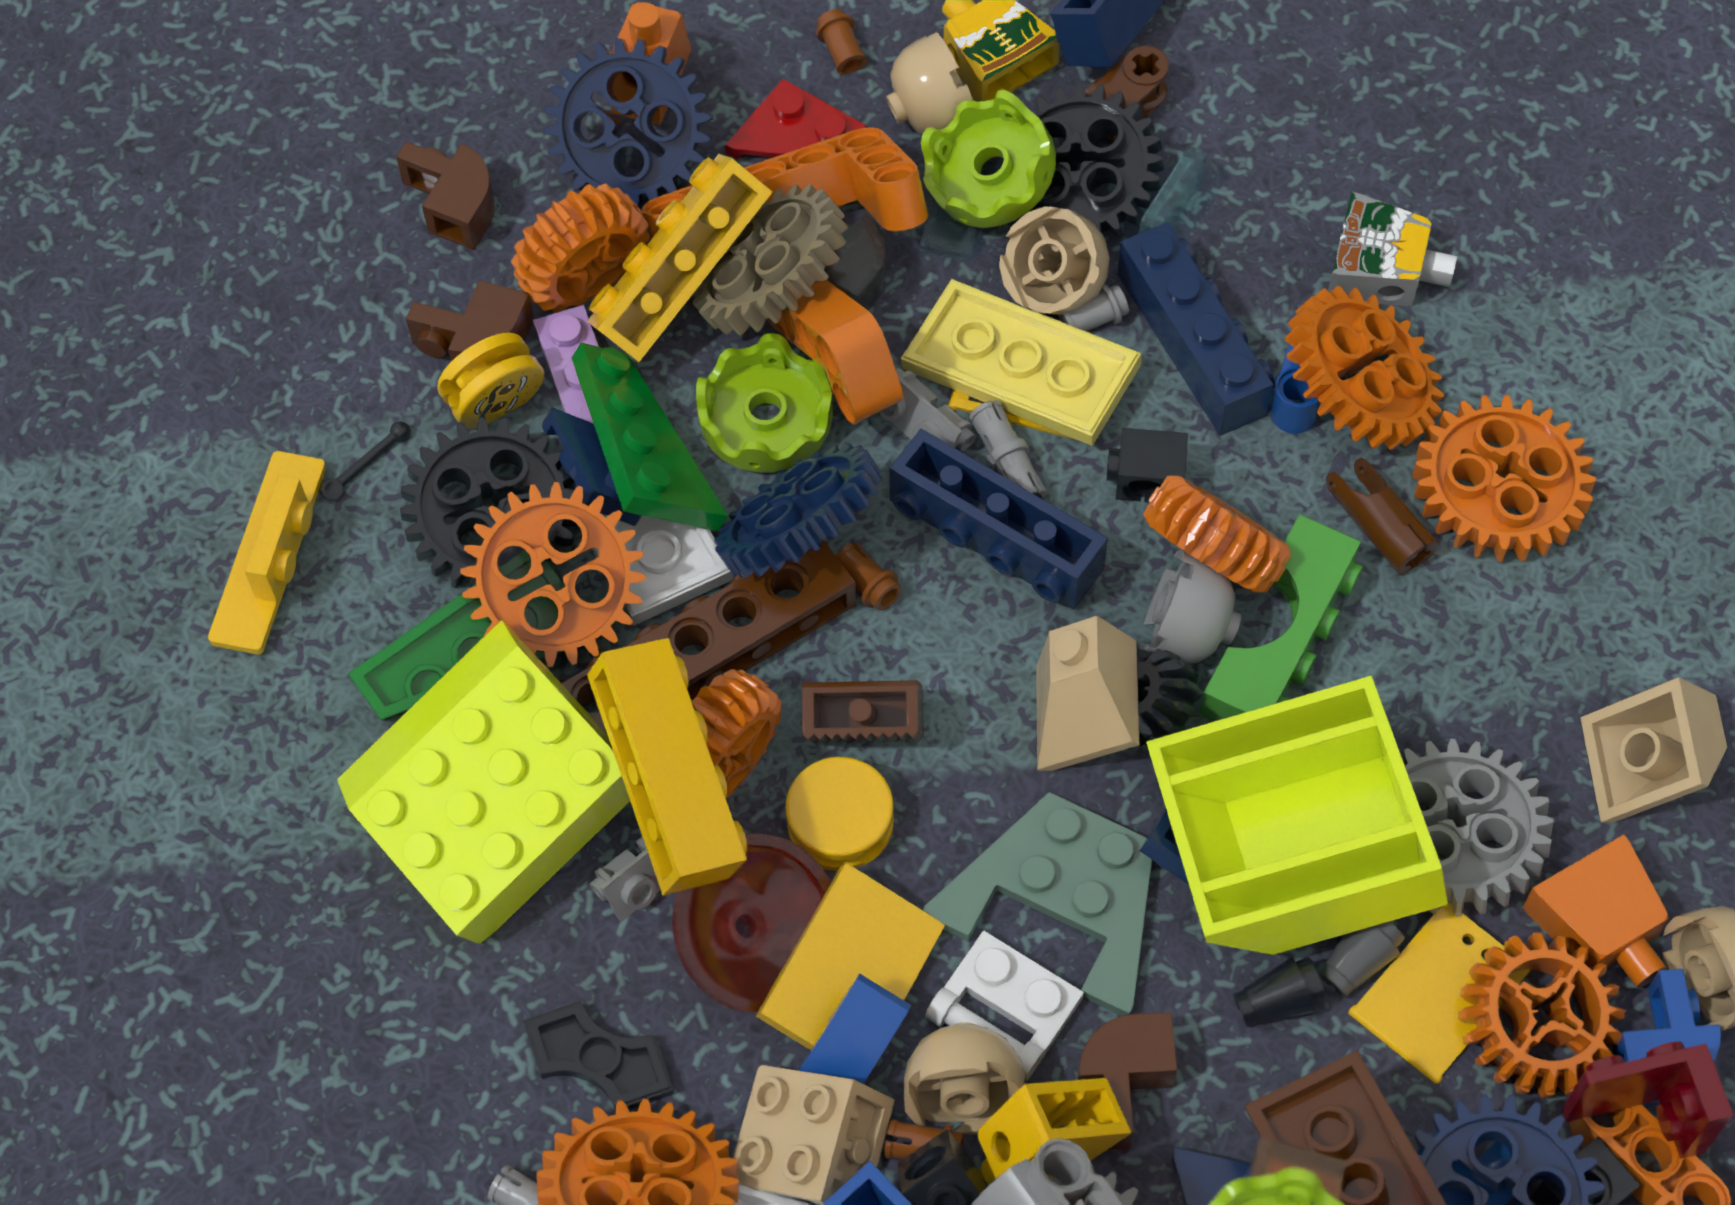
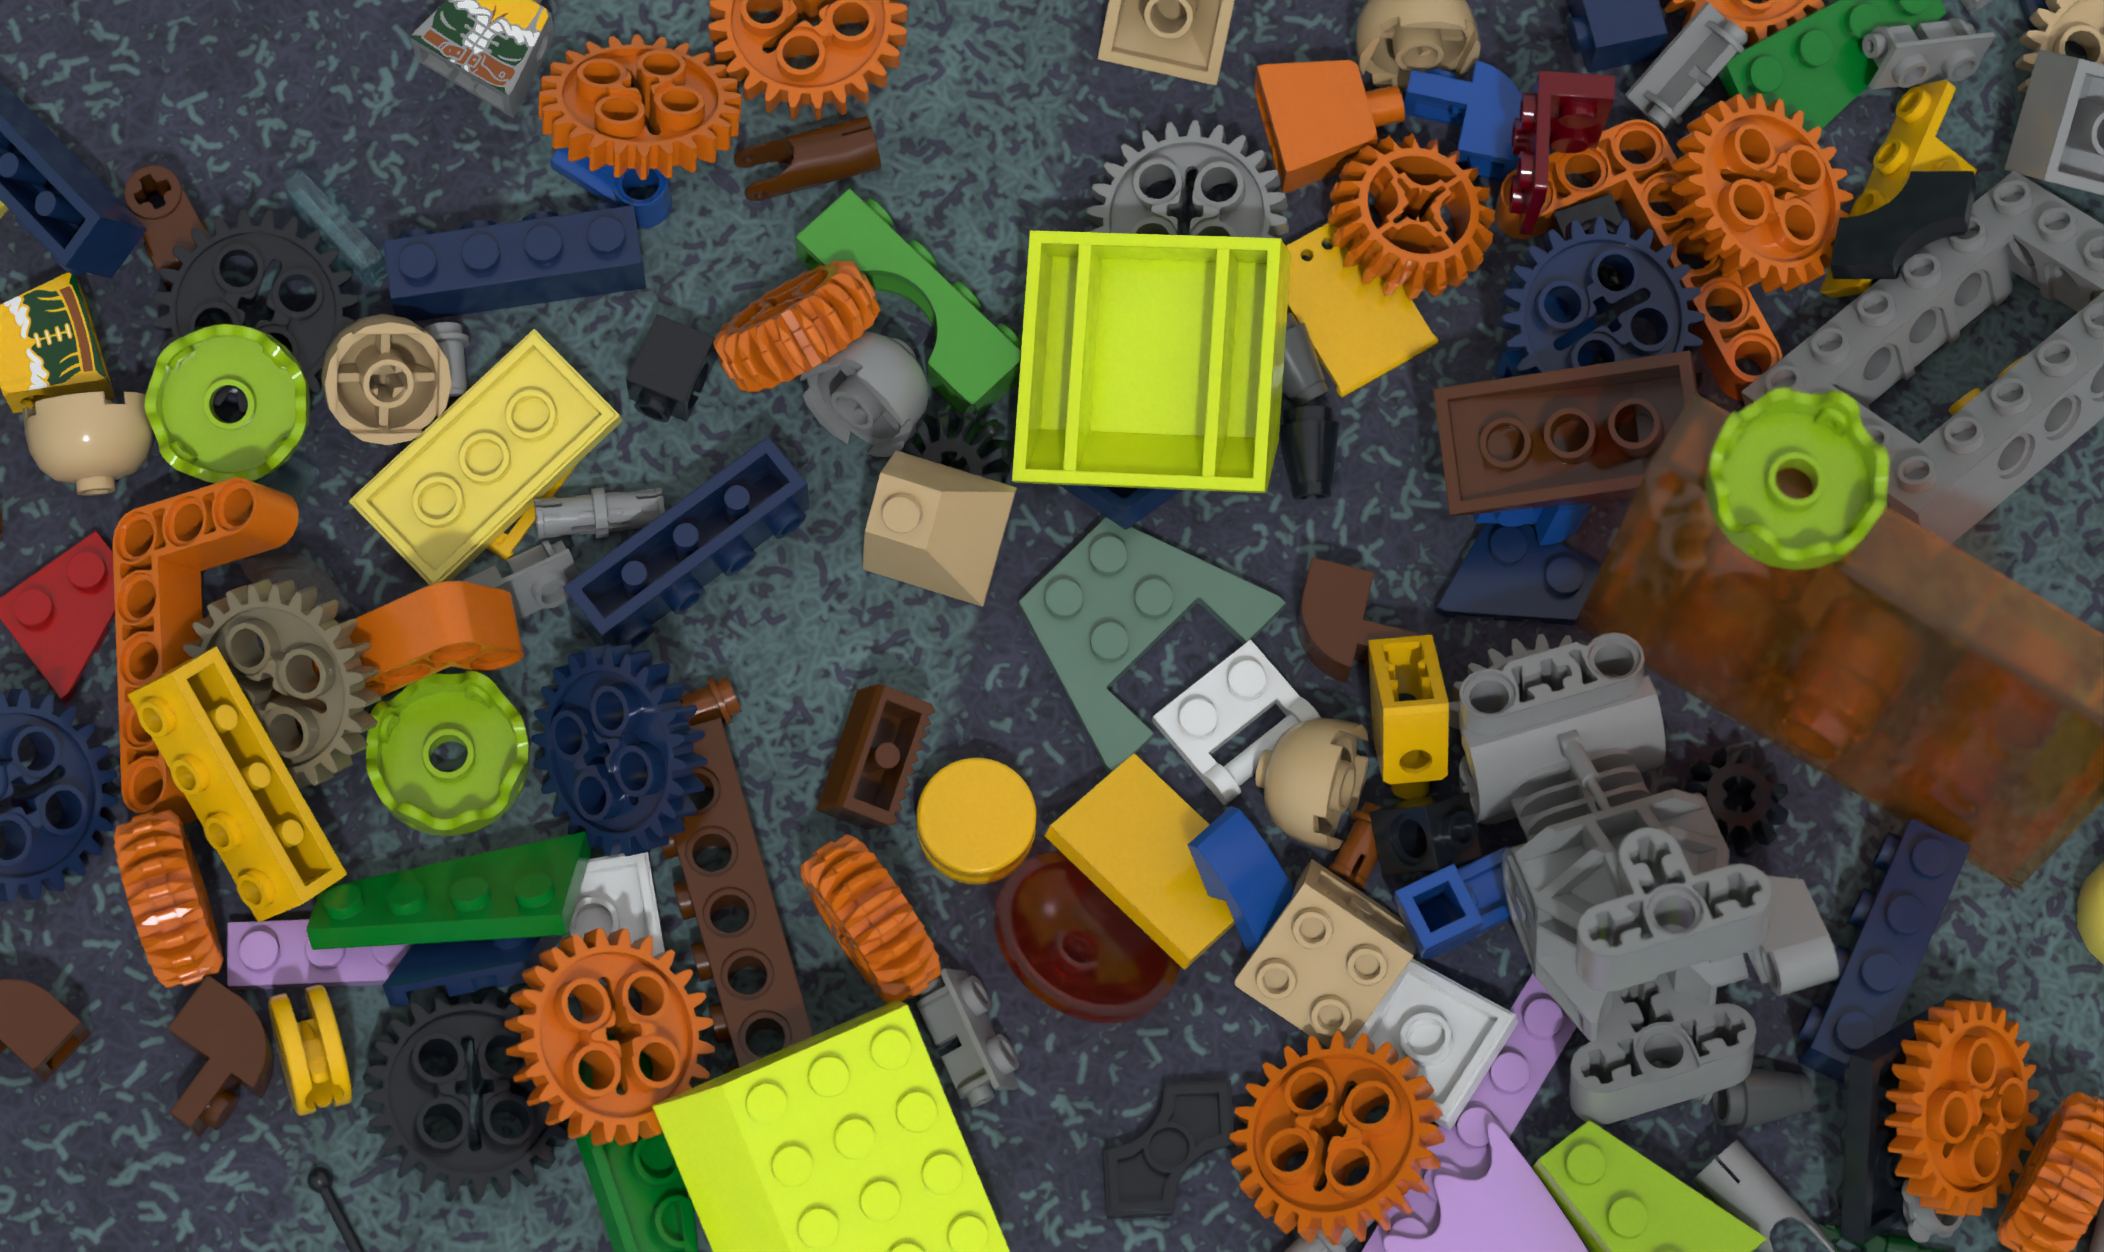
camera: 80 degrees left, 10 degrees up
yellow brick [587,638,747,896] -> none

